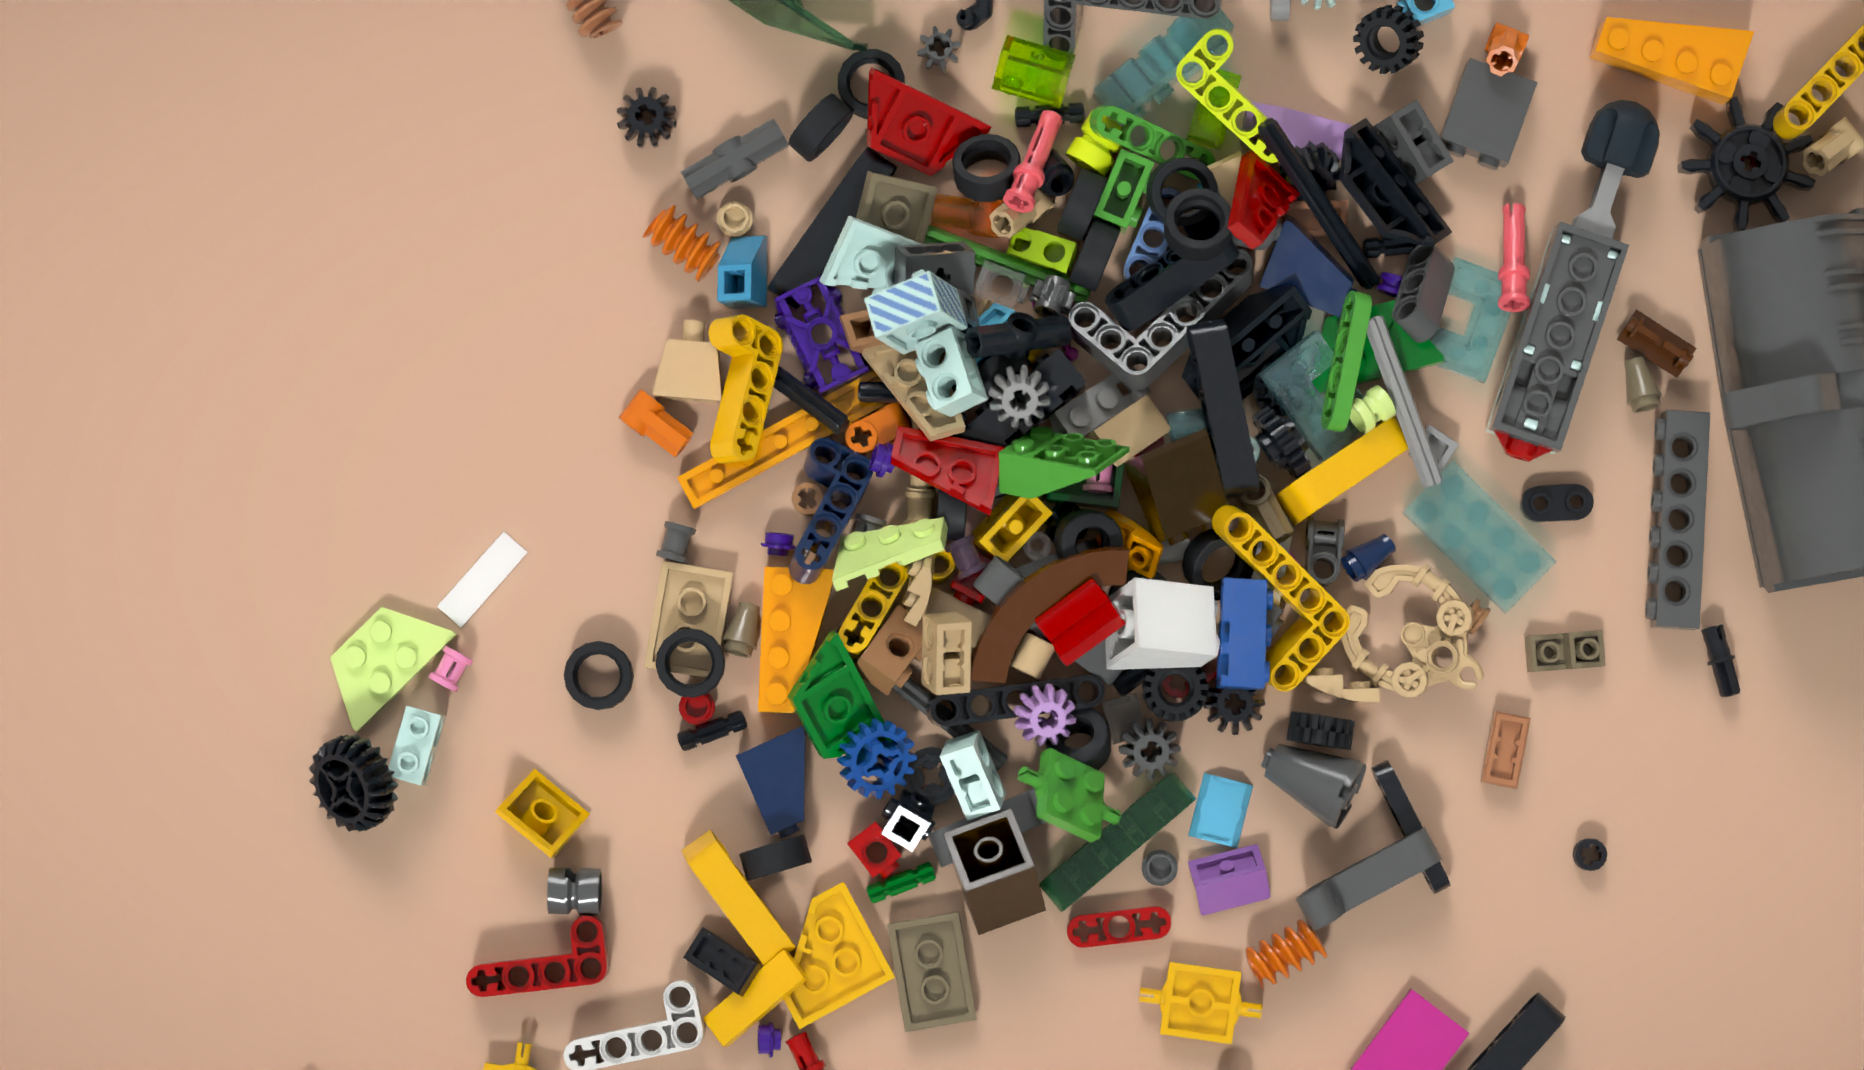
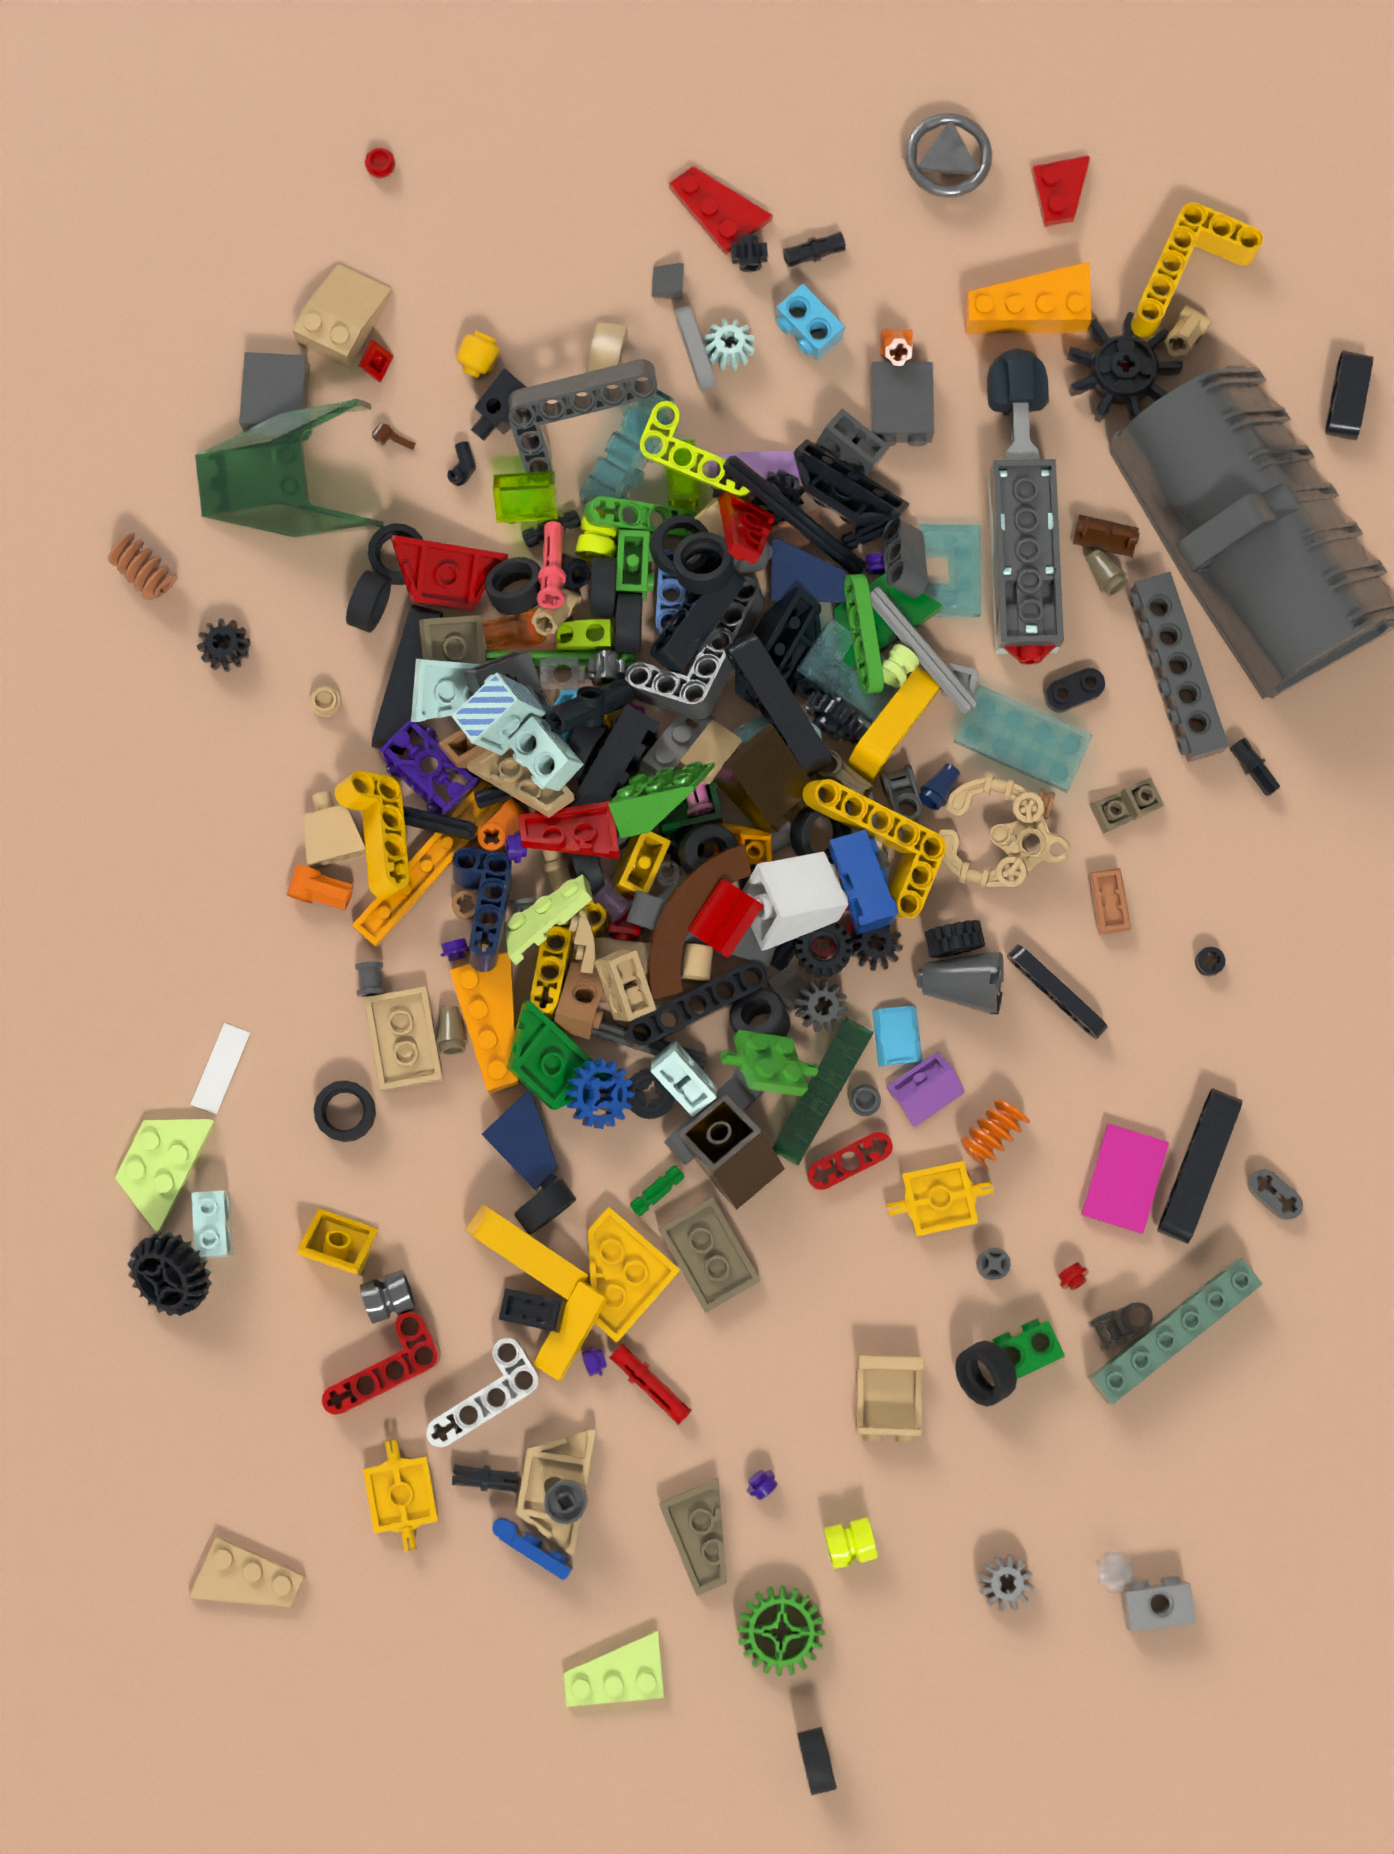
camera: 25 degrees left, 5 degrees down
bright pink bush [428,645,473,692] -> none
orange piece [642,205,721,282] -> none
black tyre [656,628,726,698] -> none
black axle [677,710,747,751] -> none
red plate [679,693,715,725] -> none
dark grey piece [681,118,789,200] -> none
dark azure slope [717,235,768,309] -> none
red brick [847,821,902,879] -> none
black brick [881,789,936,852] -> none
dark grey gear [917,26,961,72] -> none
light grey gear [988,365,1050,428] -> none
lavender gear [1014,684,1076,747] -> none
dark grey beam [1296,827,1442,931] -> none
tan slope [1304,668,1380,703] -> none
black tyre [1353,4,1424,74] -> none
coral pin [1498,203,1530,312] -> none

